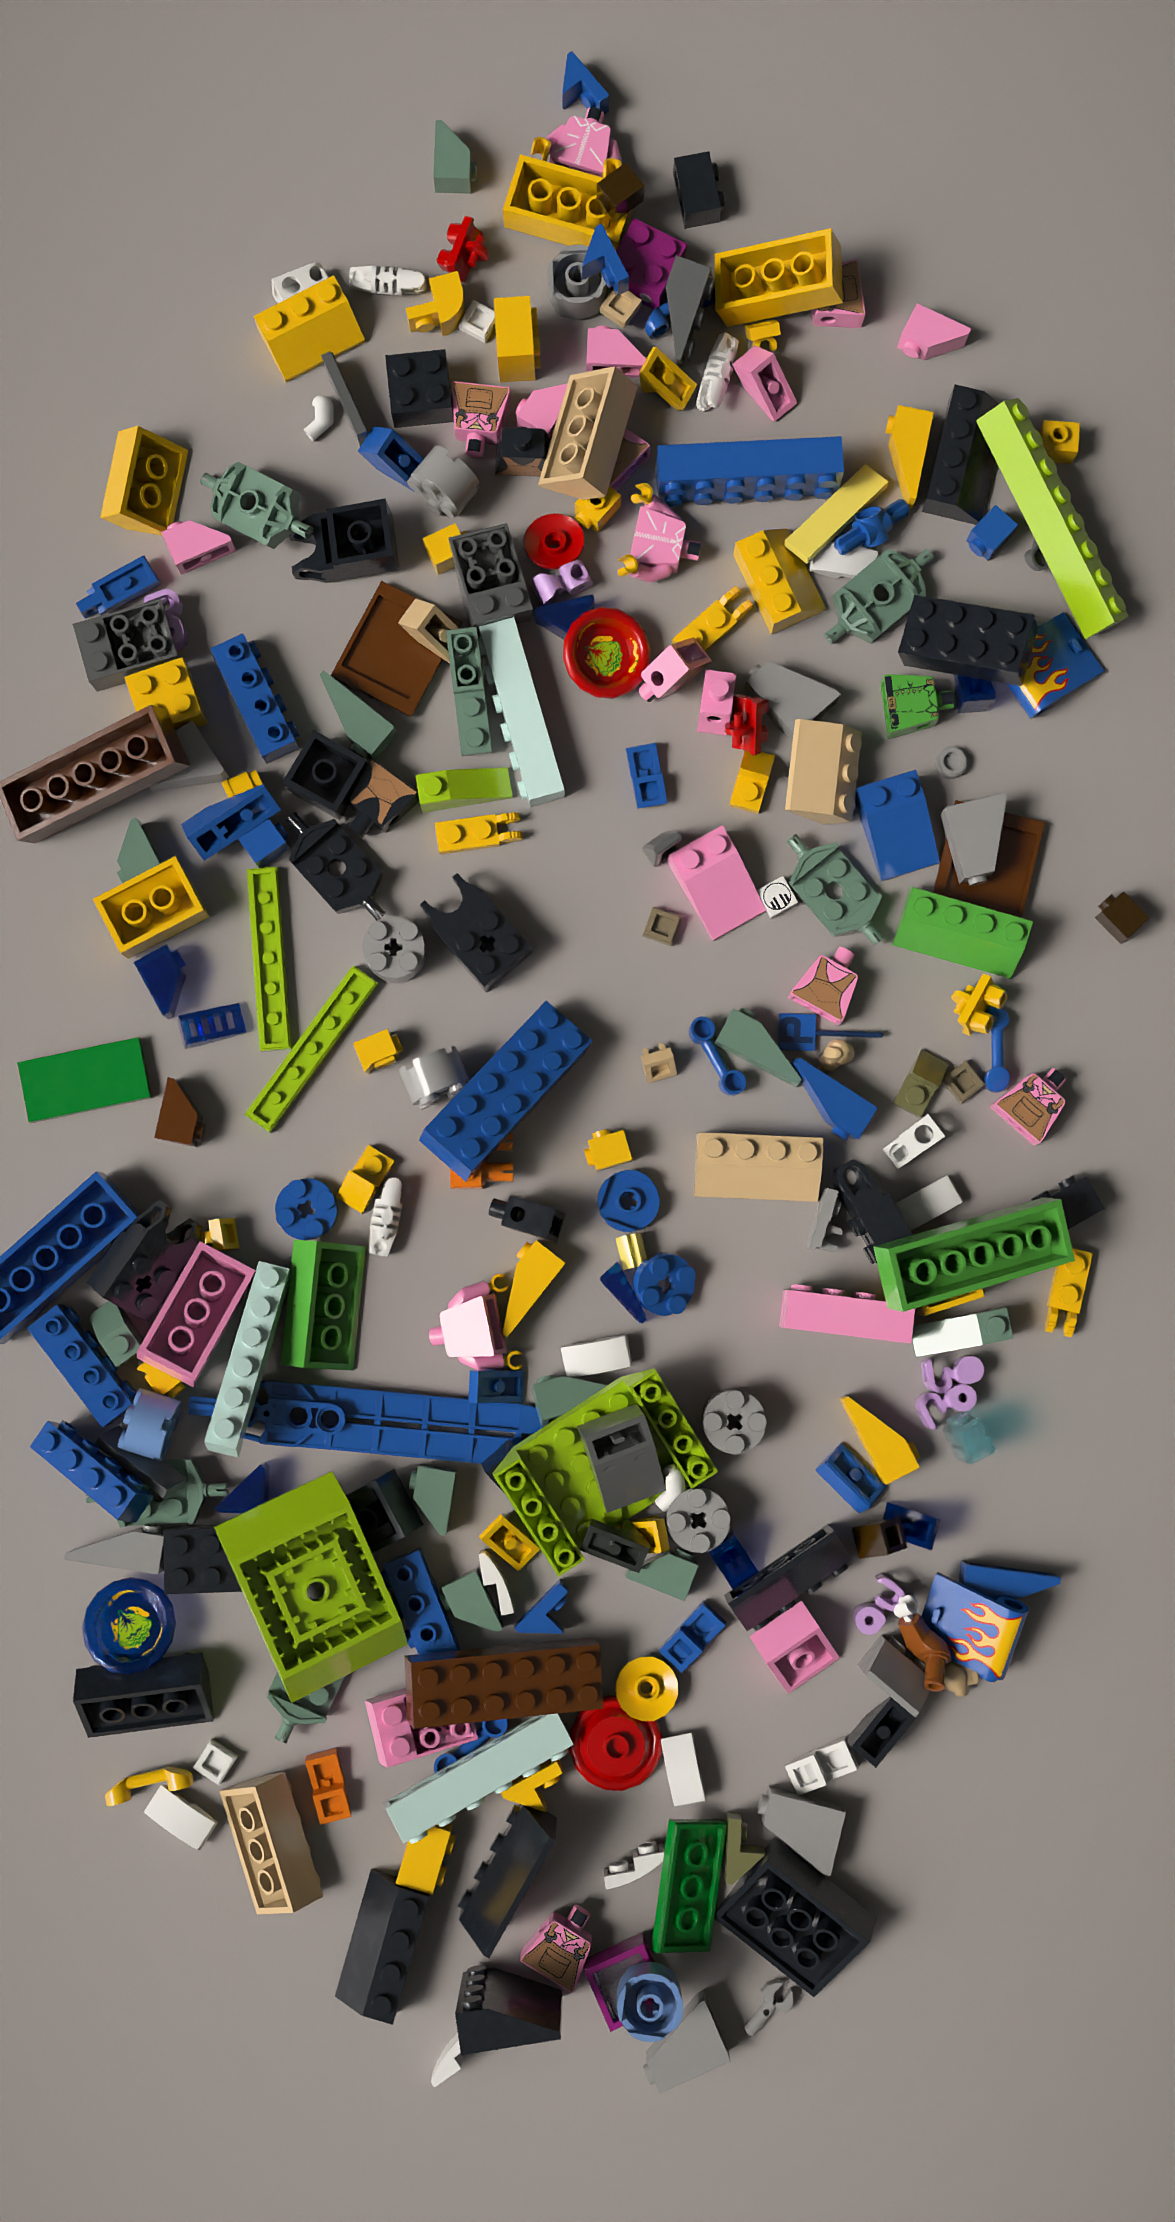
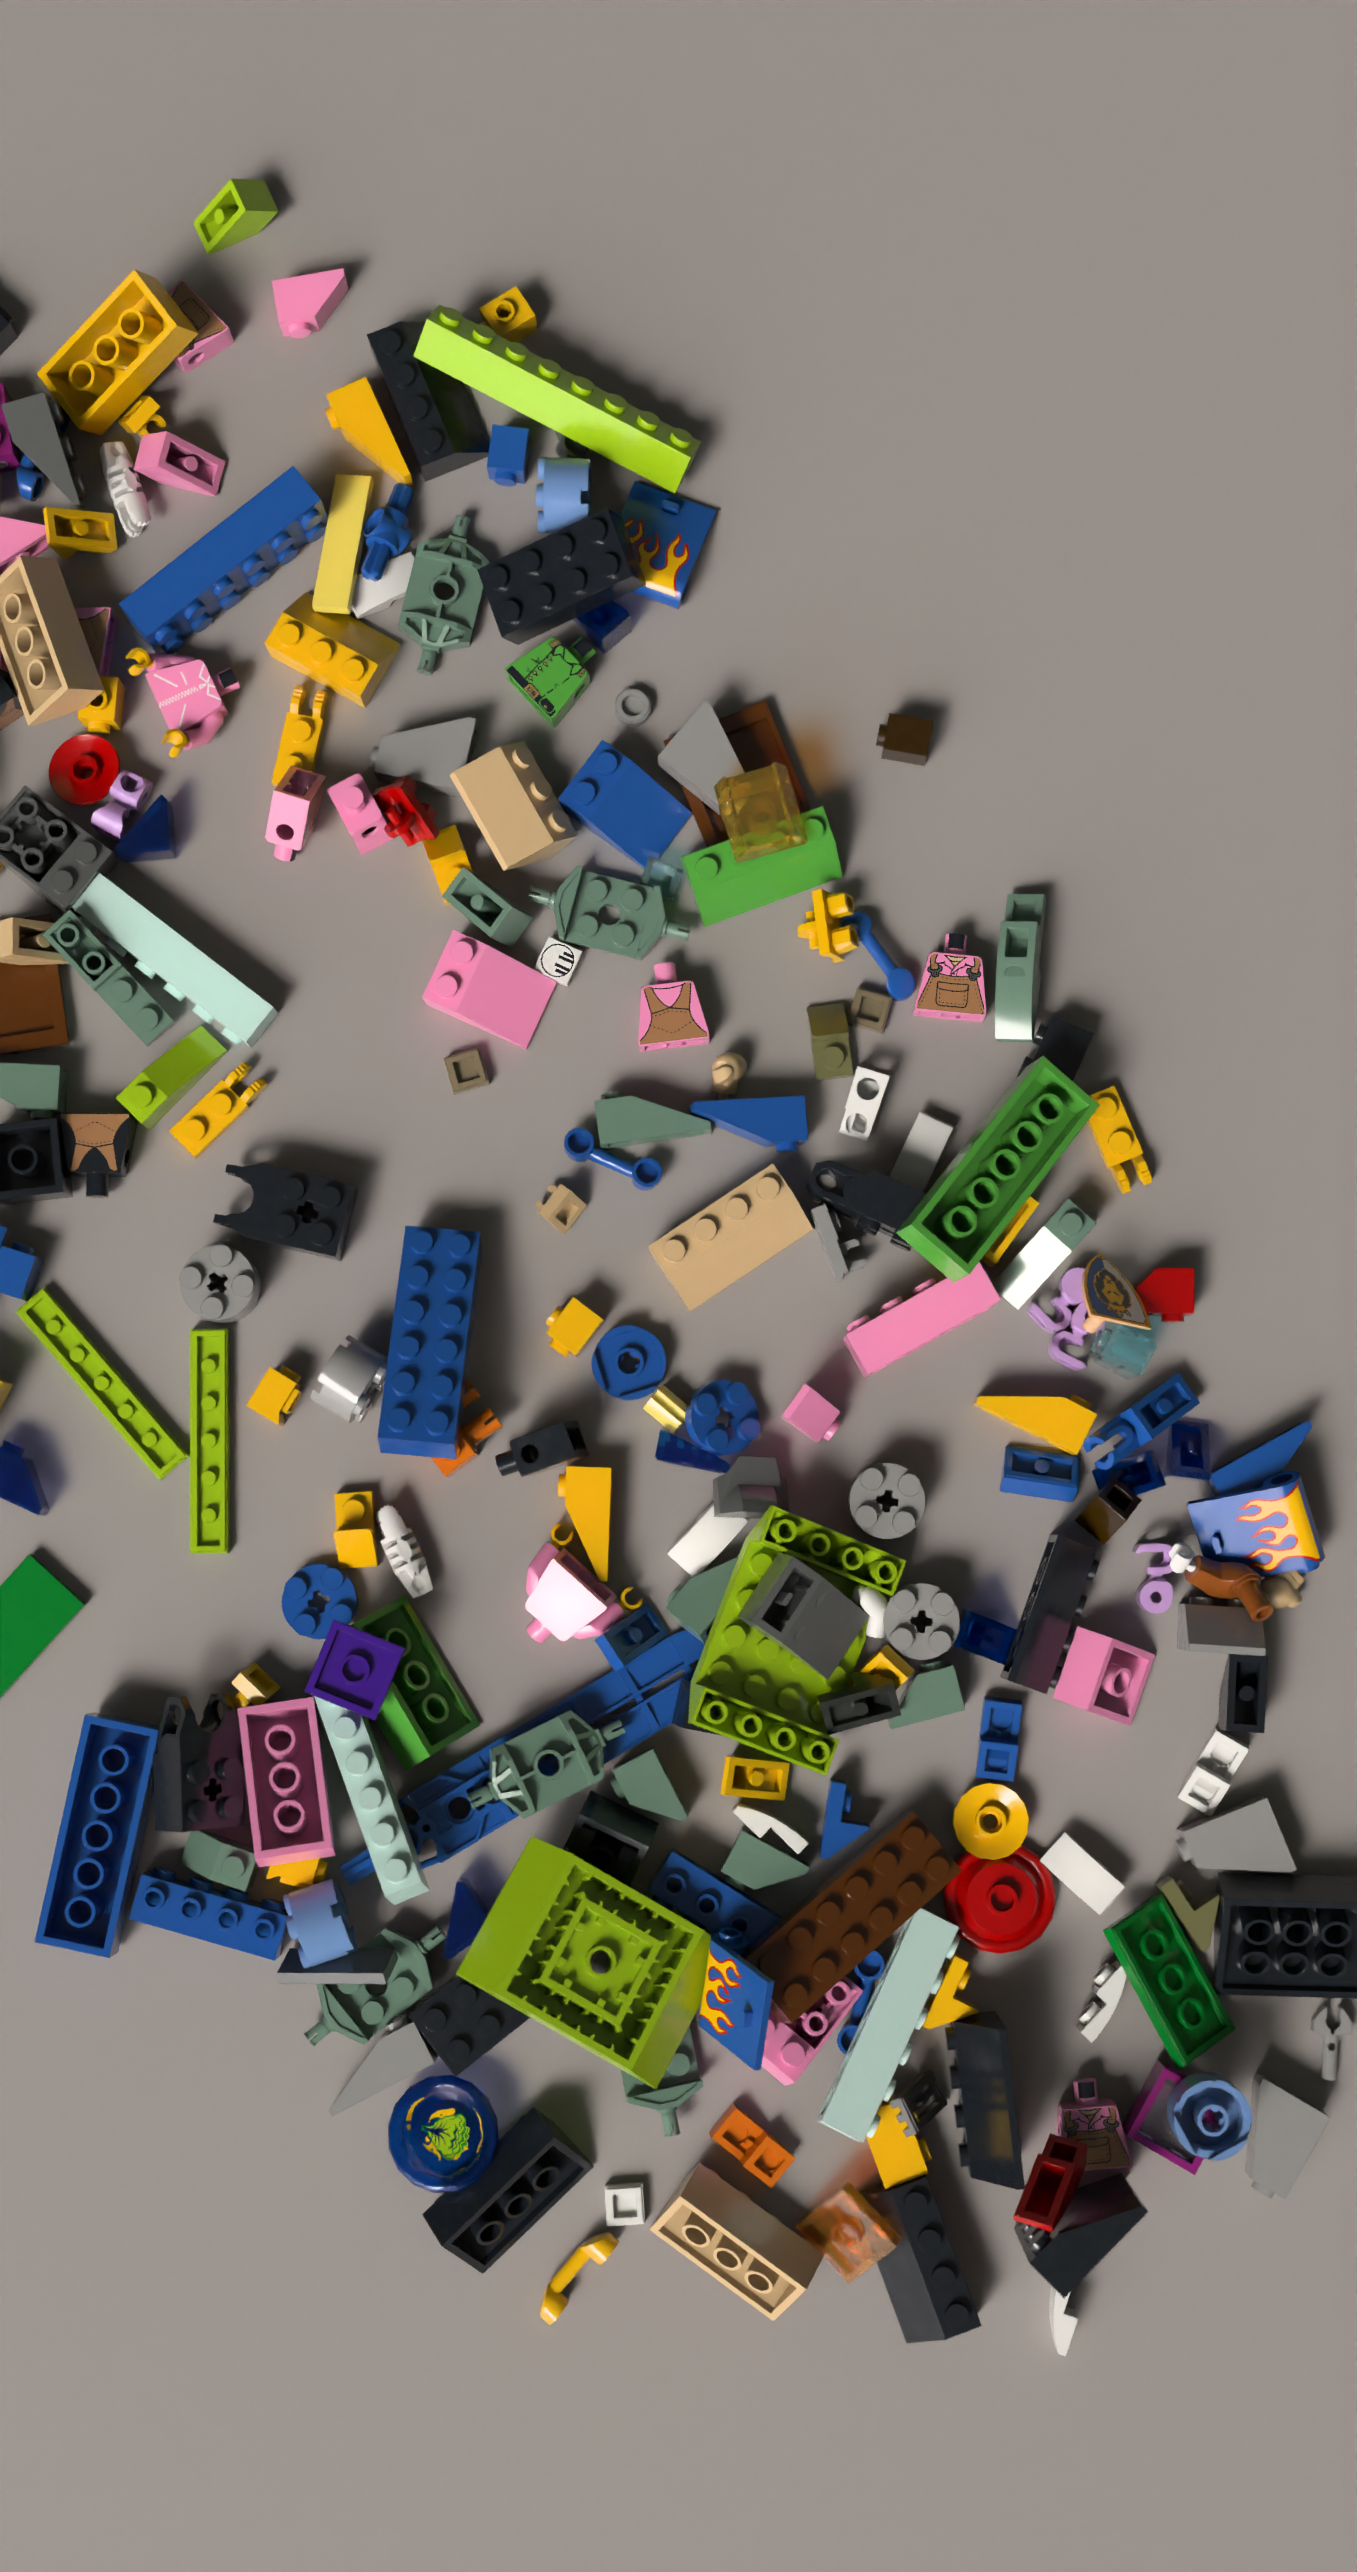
camera: 30 degrees left, 0 degrees up
blue brick [30,1420,154,1522] -> none
white slope [144,1785,218,1850] -> none
reddish brown slope [154,1077,206,1147] -> none
clear blue slope [177,1003,246,1049] -> none
black plate [286,812,386,921] -> none
red piece [563,607,650,699] -> none
blue slope [625,743,668,809] -> none
dark grey slope [642,831,681,867] -> none
piece [778,1013,883,1051] -> none
none -> lime slope [193,179,279,254]
none -> dark purple plate [304,1619,406,1721]
none -> sand green slope [442,867,533,948]
none -> sand green plate [466,1710,626,1819]
none -> medium blue brick [536,457,592,533]
none -> clear light blue slope [640,856,683,901]
none -> blue door [698,1928,774,2071]
none -> dark grey slope [713,1456,789,1519]
none -> clear yellow slope [714,762,808,863]
none -> bright pink slope [781,1384,841,1443]
none -> clear orange plate [796,2181,902,2283]
none -> dark grey tile [889,2069,947,2137]
none -> sand green slope [995,894,1047,1042]
none -> red slope [1014,2133,1087,2232]
none -> shield [1082,1253,1152,1333]
none -> blue plate [1083,1373,1200,1470]
none -> red slope [1134,1268,1194,1323]
none -> clear blue slope [1164,1420,1211,1482]

